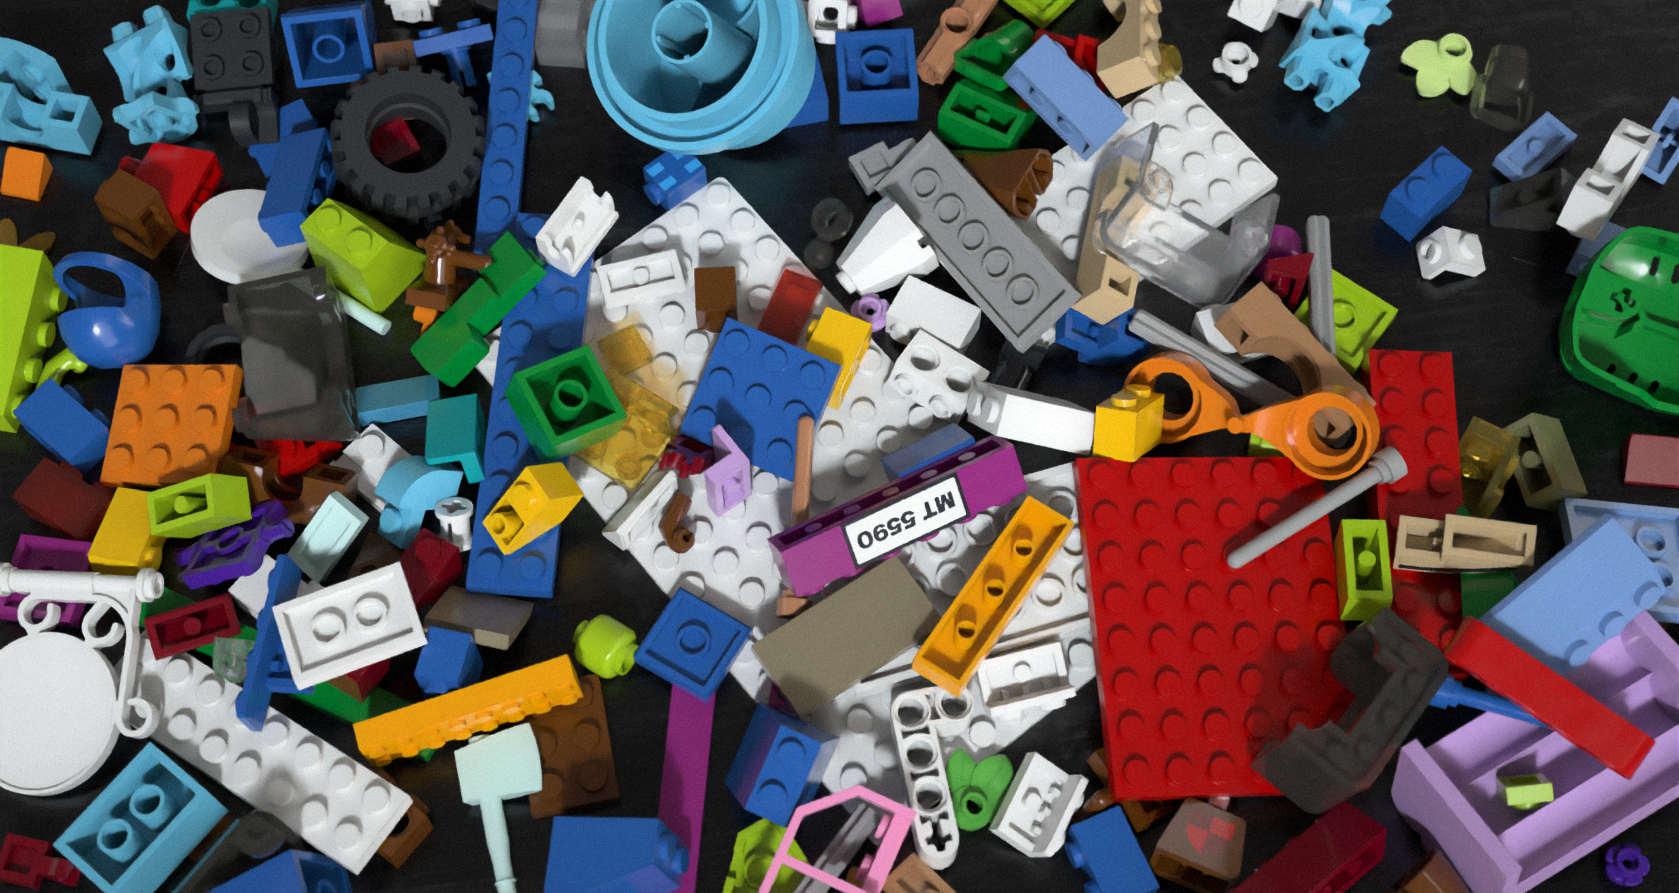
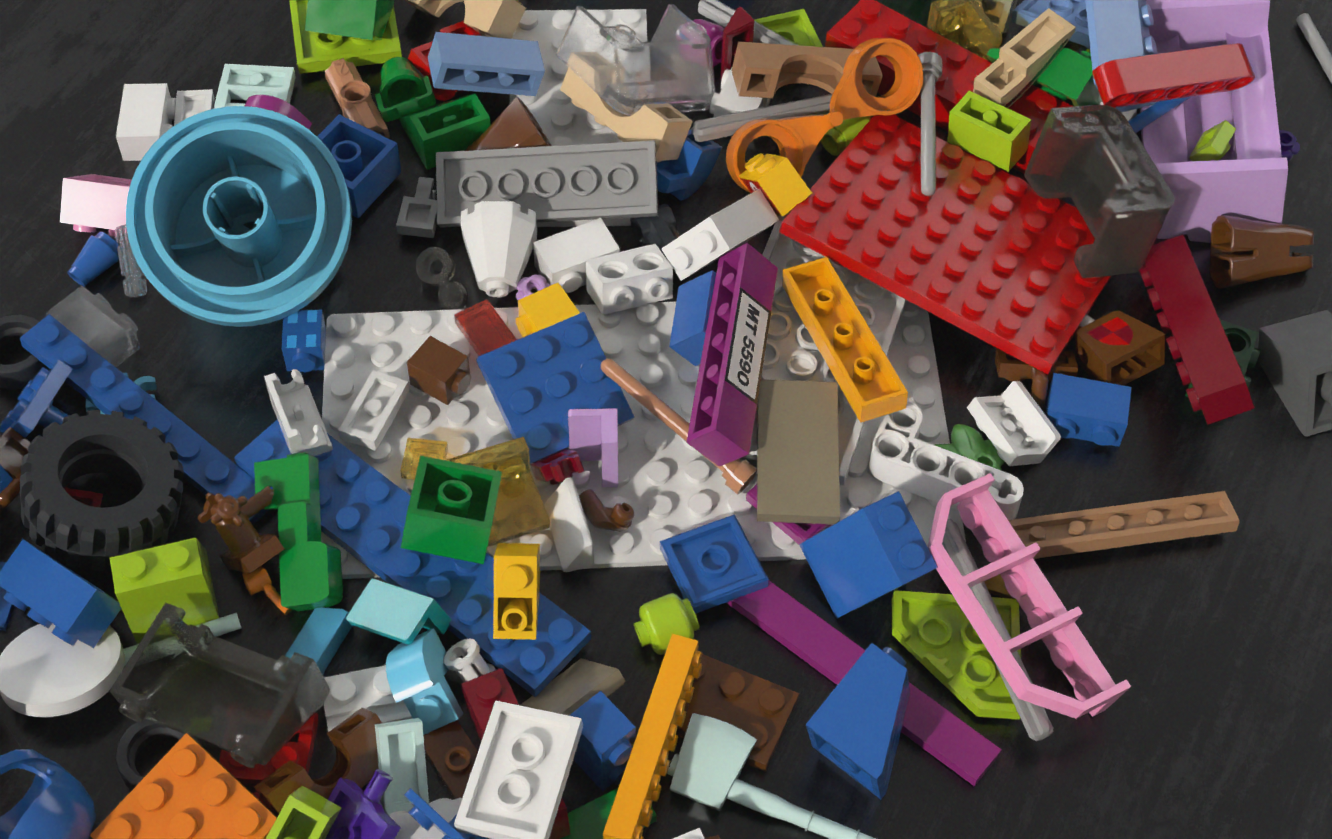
camera: 55 degrees left, 10 degrees down
white bracket [976,640,1076,721] -> none

